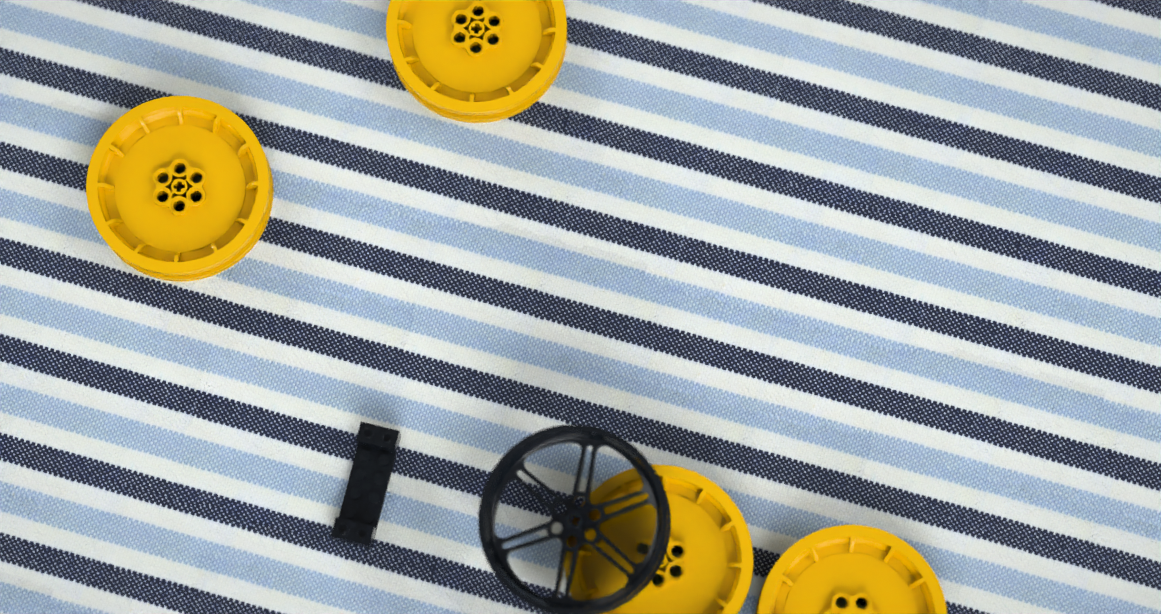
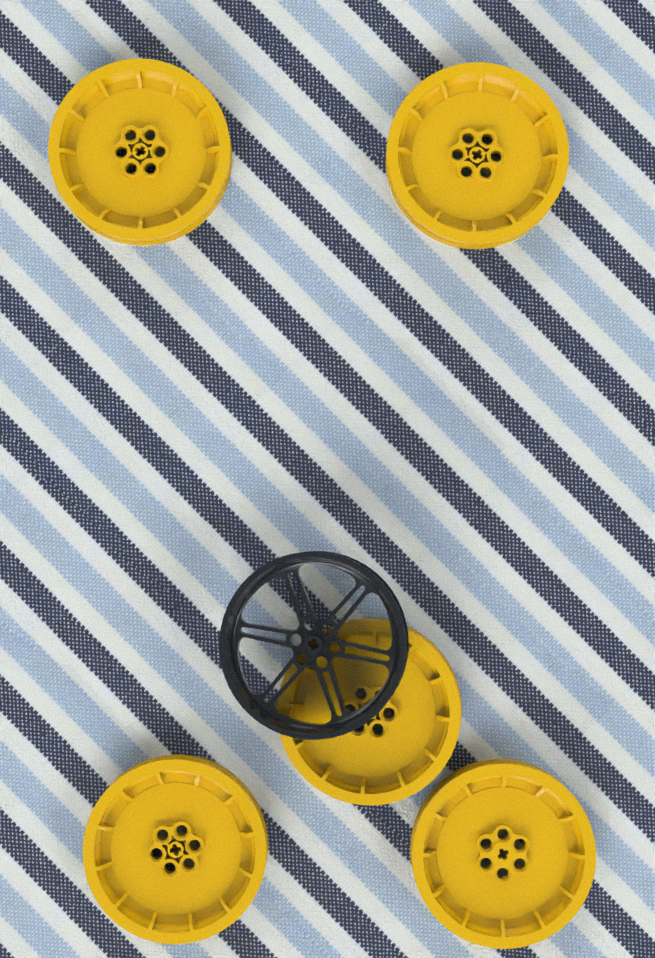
camera: 30 degrees right, 10 degrees up
black plate [331,422,401,549] -> none

